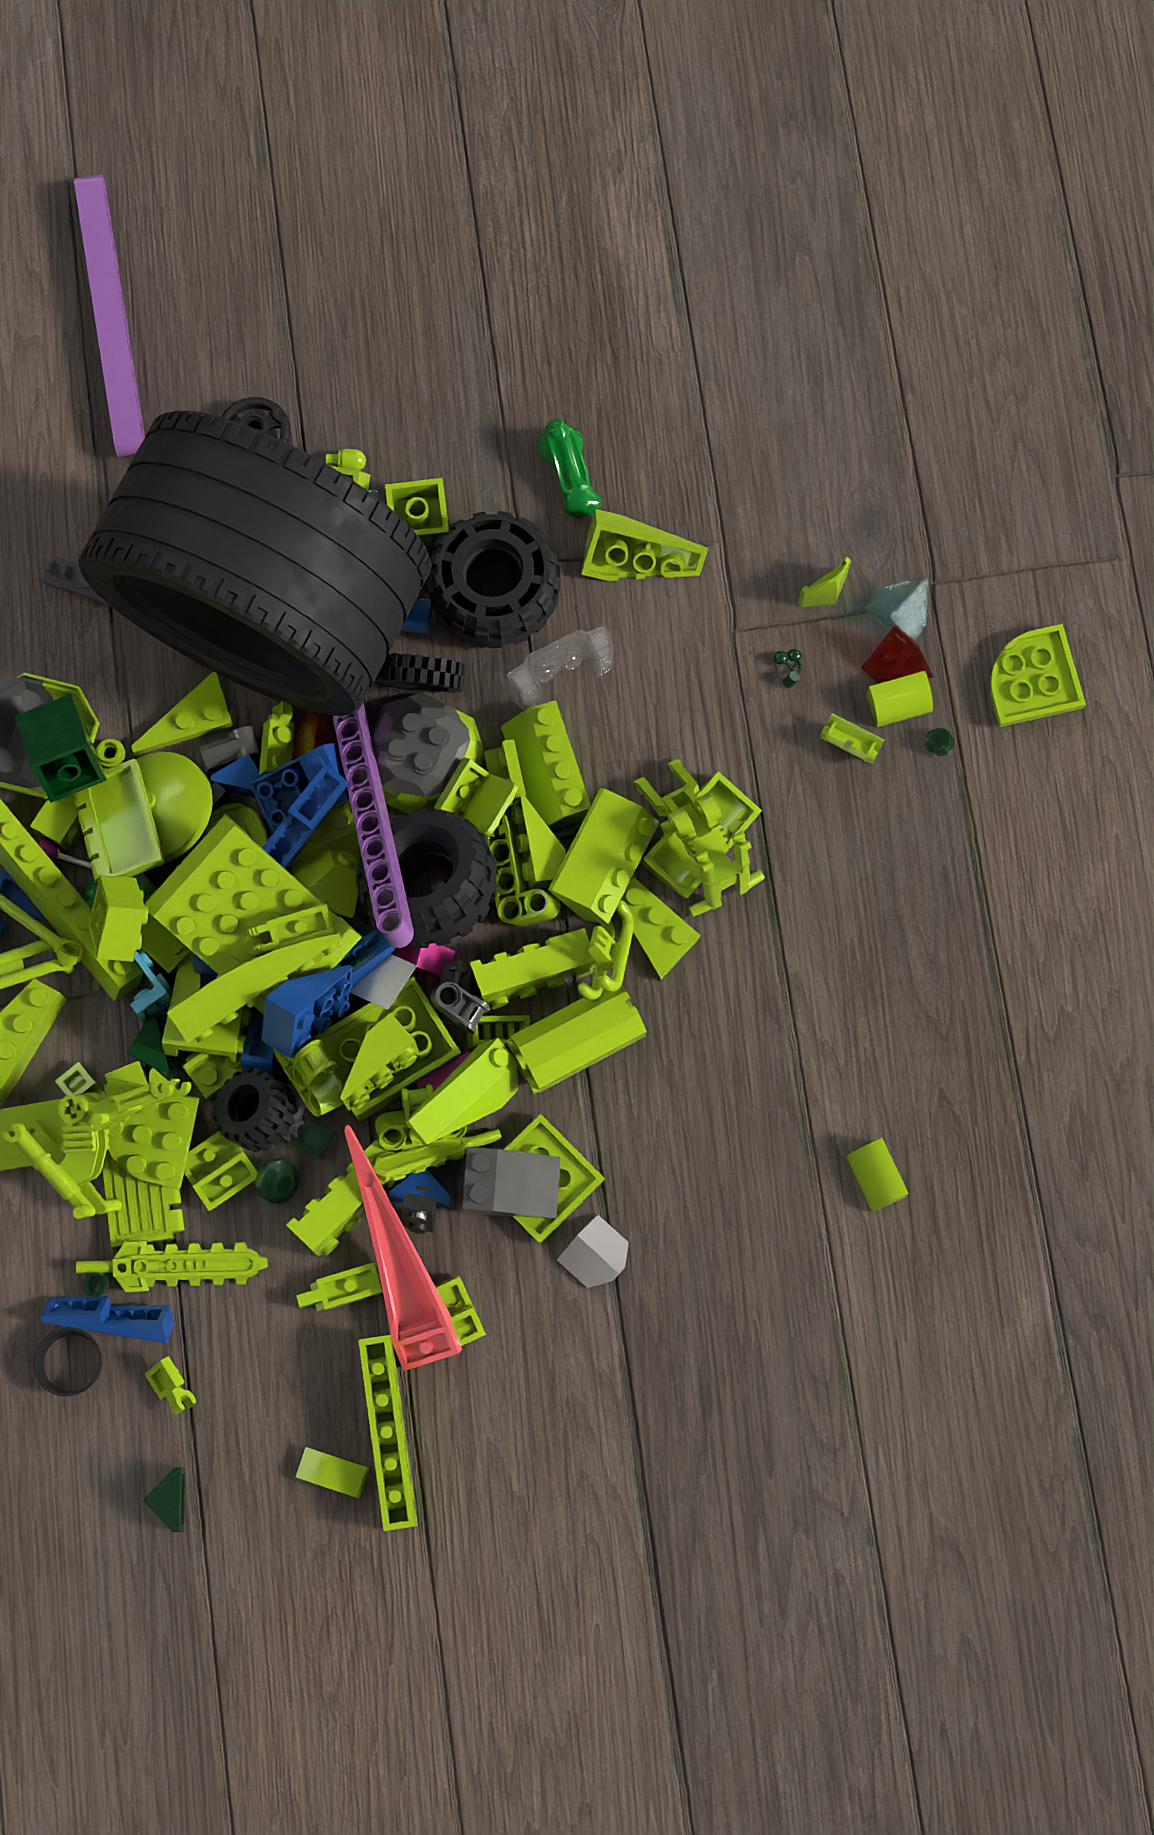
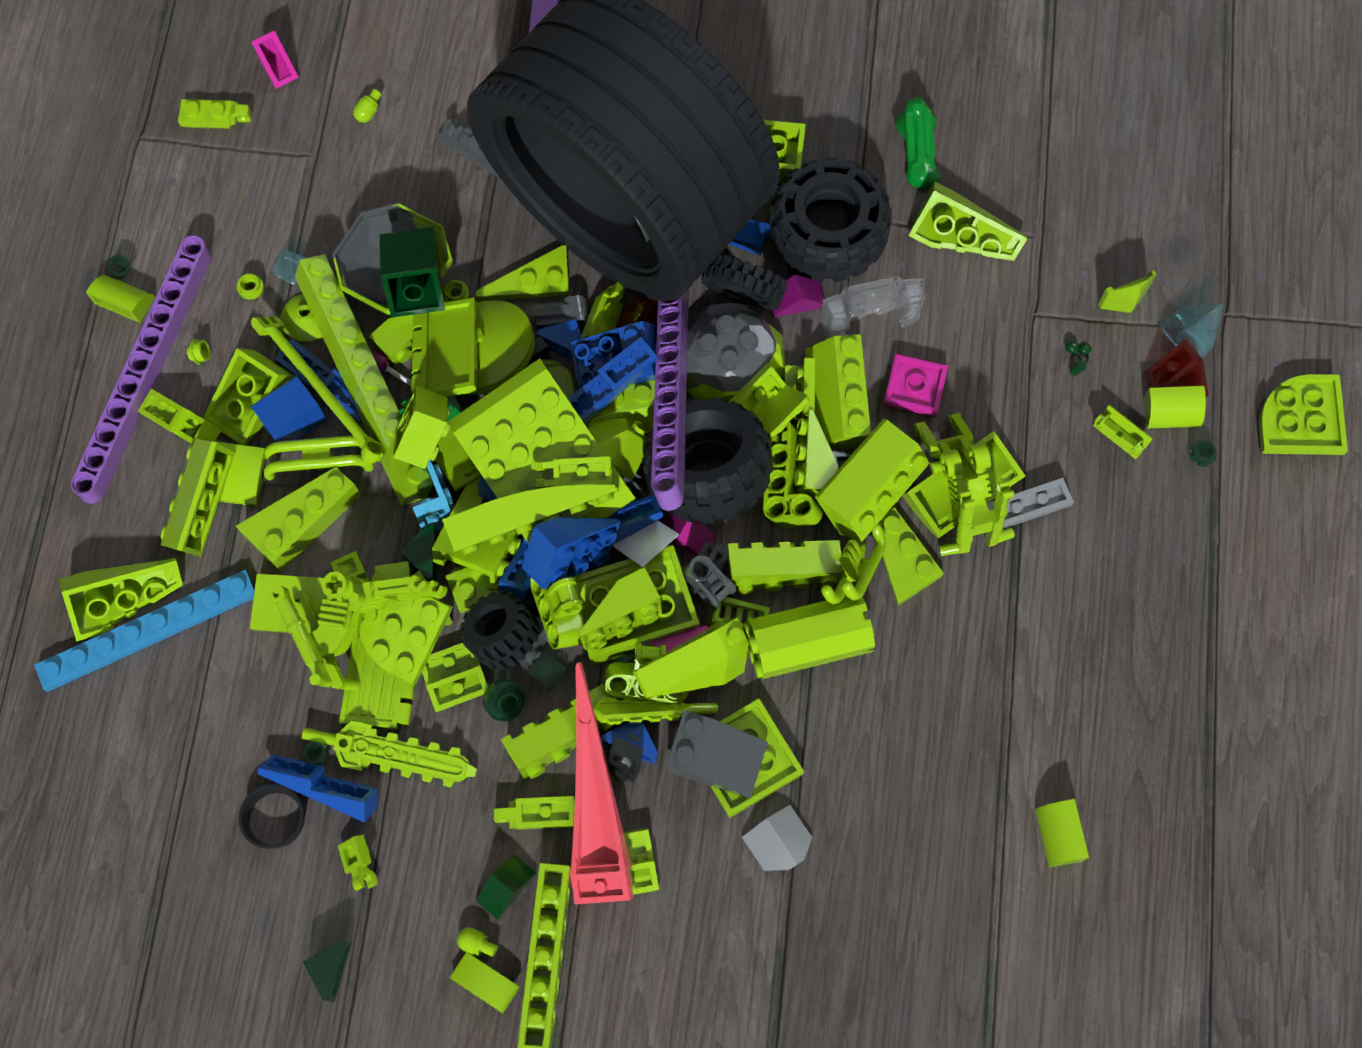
camera: 15 degrees right, 5 degrees down
none -> lime cylinder [457,927,498,957]
none -> dark green slope [475,855,537,920]
none -> magenta slope [772,275,826,318]
none -> dark pink plate [883,354,948,418]
none -> light grey plate [987,478,1074,529]

